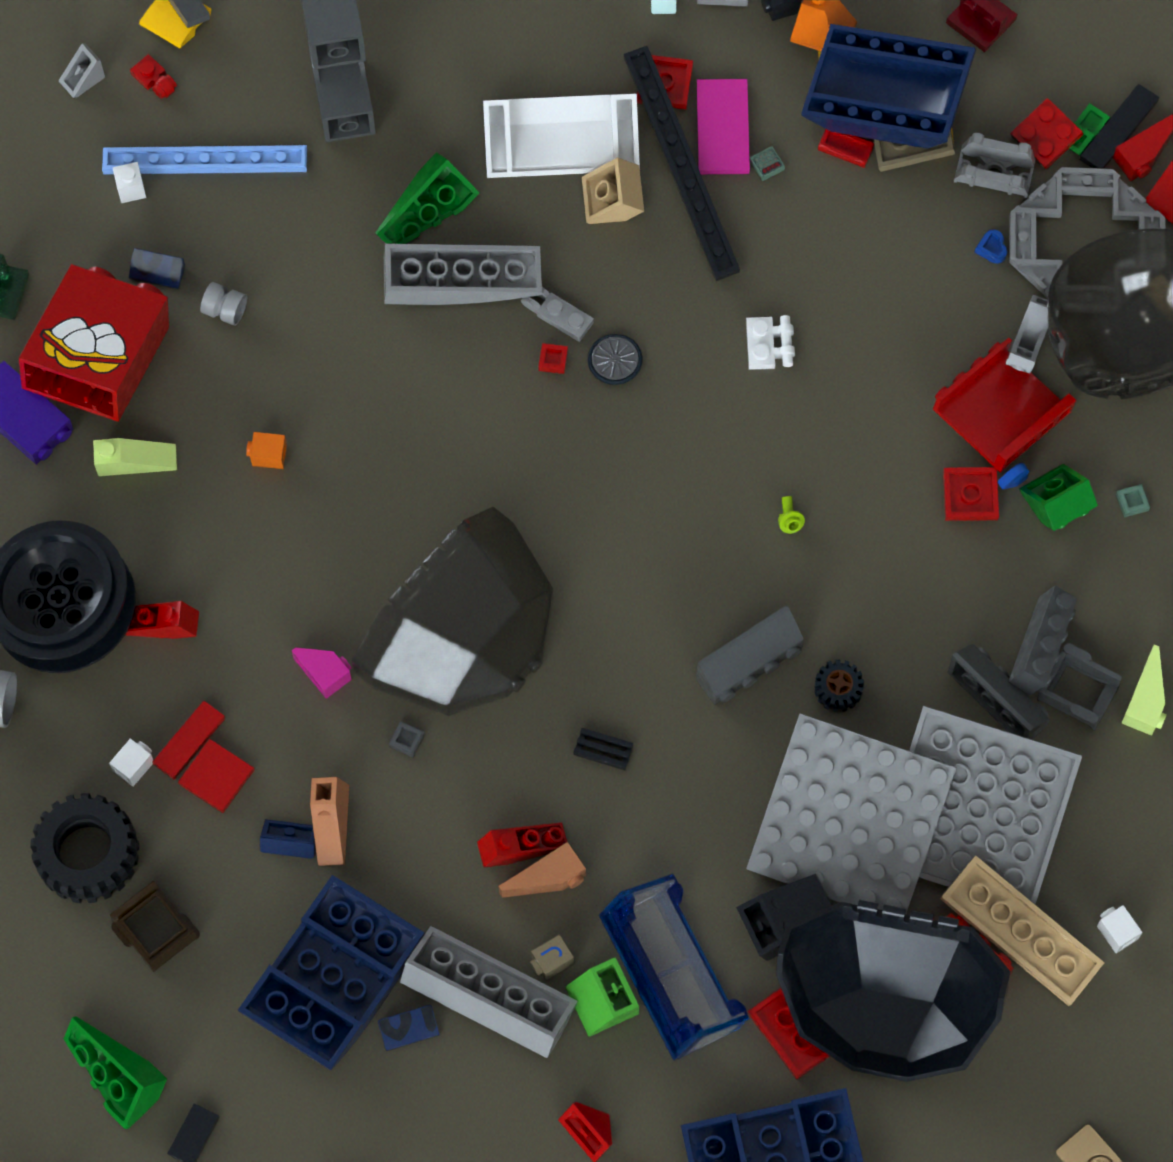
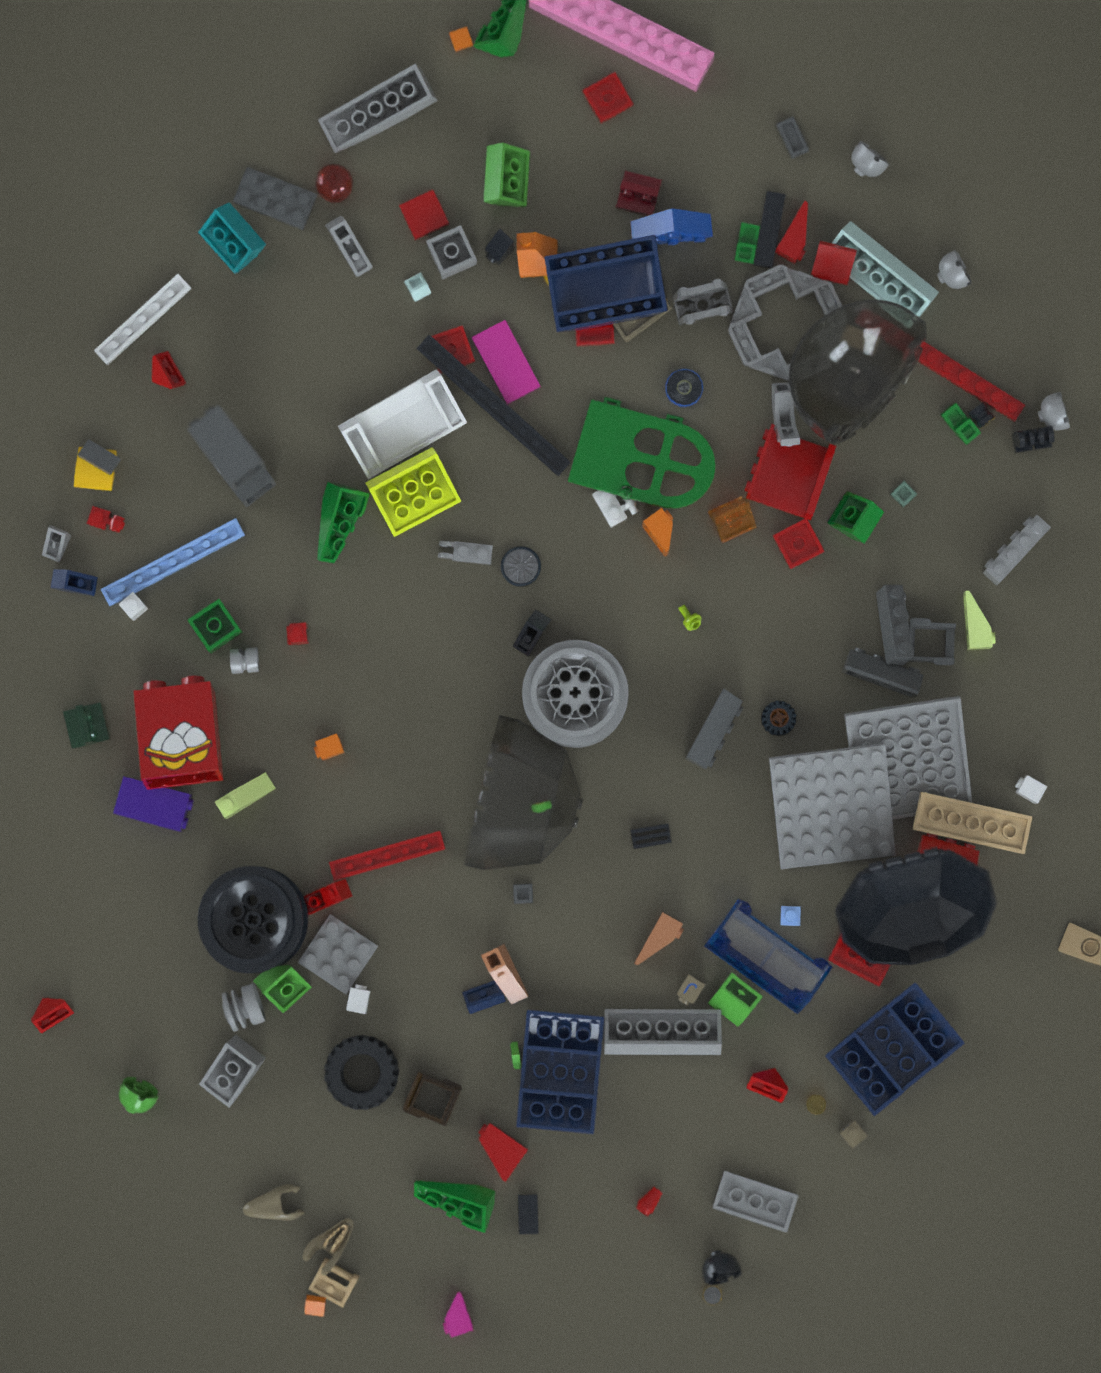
camera: 25 degrees left, 15 degrees up
slope [129,248,185,289] -> none
red tile [152,701,226,780] -> none
red tile [178,739,254,813] -> none
dark pink slope [292,647,352,699] -> none
slope [378,1005,440,1051] -> none
light grey slope [383,244,542,305] -> none
red slope [477,822,567,868] -> none
red plate [539,343,568,374] -> none
tan slope [582,157,644,224] -> none
black slope [736,874,832,961] -> none
sand green tile [750,146,785,181] -> none
blue tile [975,230,1007,264] -> none
blue tile [997,463,1030,489] -> none
red plate [1010,98,1084,170] -> none
none -> dark blue slope [50,569,98,596]
none -> green brick [188,599,243,654]
none -> bright green slope [253,965,312,1013]
none -> red window [286,622,309,645]
none -> light grey plate [298,914,378,994]
none -> red plate [329,831,445,881]
none -> neon yellow slope [365,447,461,537]
none -> red slope [478,1122,528,1182]
none -> bright green tile [510,1041,521,1069]
none -> black slope [512,609,552,657]
none -> light grey wheel [522,640,628,748]
none -> bright green tile [532,800,552,812]
none -> green door [568,397,715,509]
none -> blue brick [631,208,713,245]
none -> orange slope [642,508,673,557]
none -> black tile [665,369,703,407]
none -> clear orange bracket [708,496,757,543]
none -> light blue plate [780,906,801,926]

